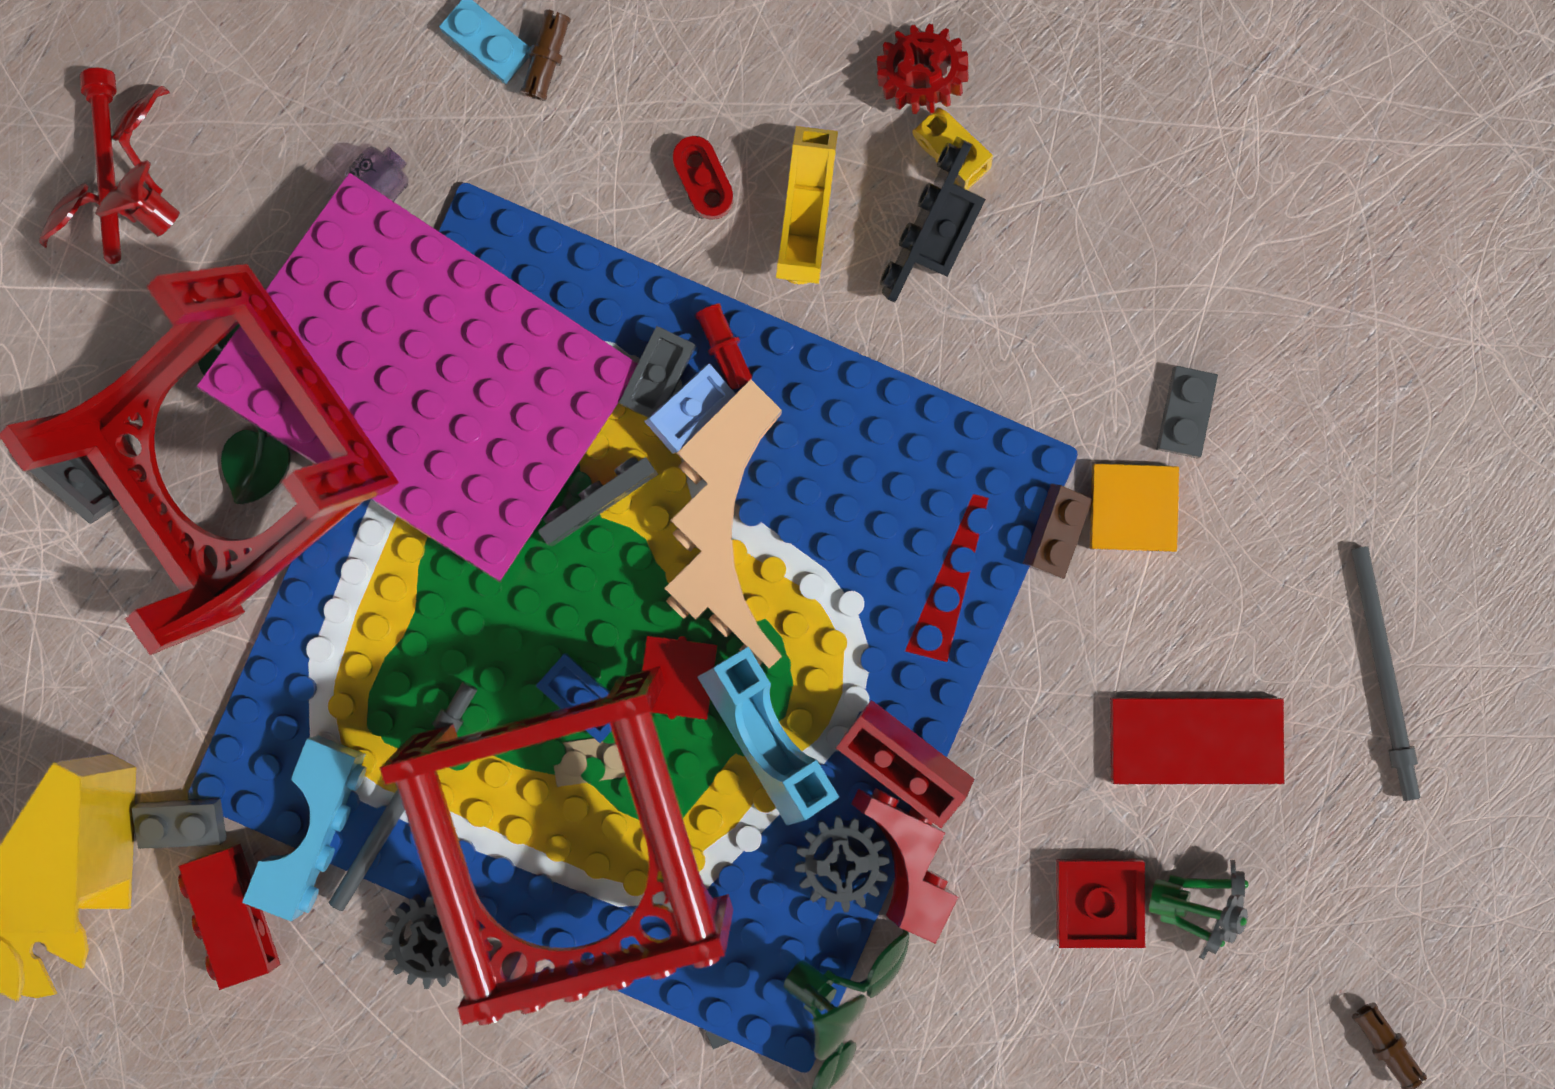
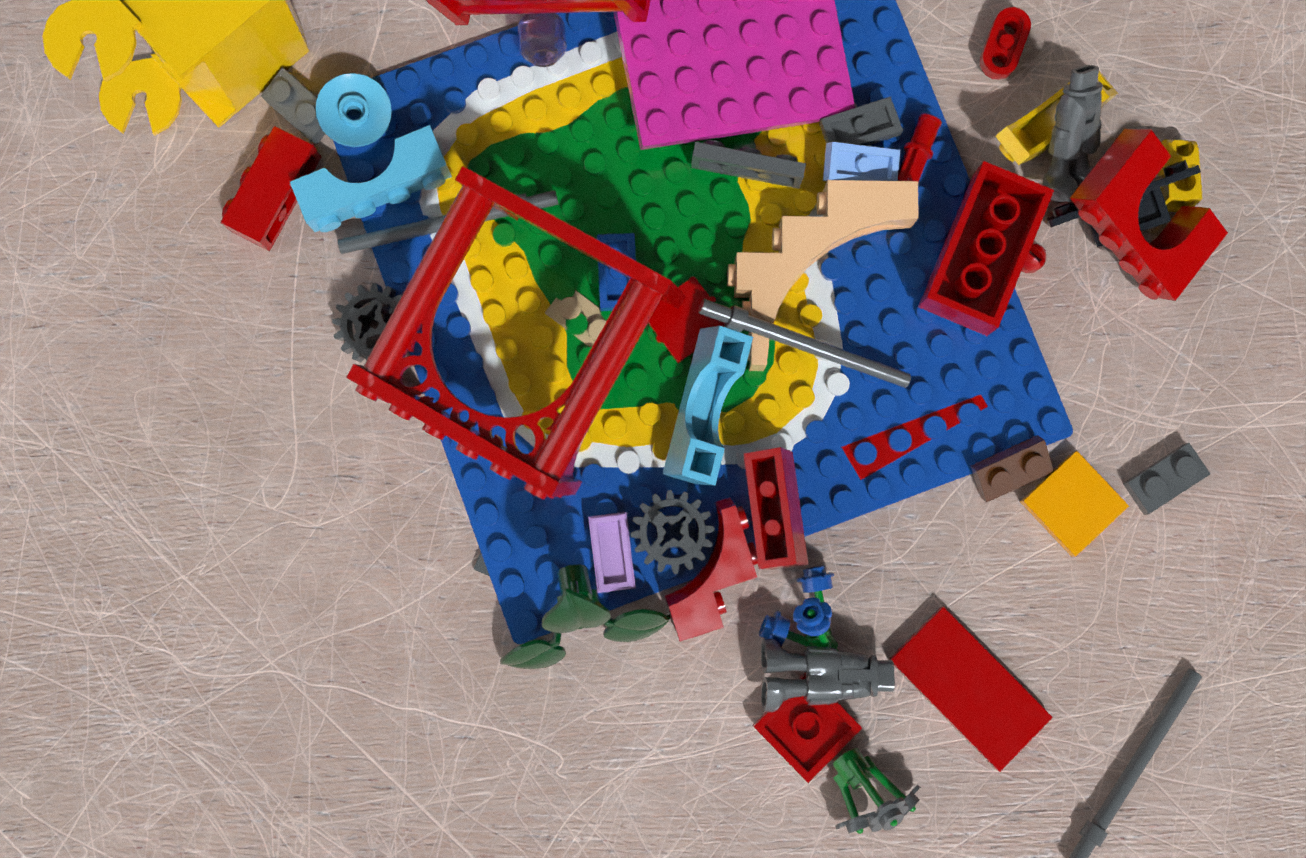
camera: 40 degrees right, 5 degrees down
red gear [877,24,969,114] -> none
none -> medium azure dish [316,73,392,147]
none -> clear purple head [518,13,567,67]
none -> lavender tile [588,512,636,593]
none -> dark grey bar [698,299,911,388]
none -> blue plant [759,566,839,651]
none -> dark grey piece [761,639,895,712]
none -> red brick [918,161,1054,336]
none -> red hinge [1022,242,1047,274]
none -> dark grey piece [1042,65,1103,202]
none -> red arch [1070,129,1228,301]

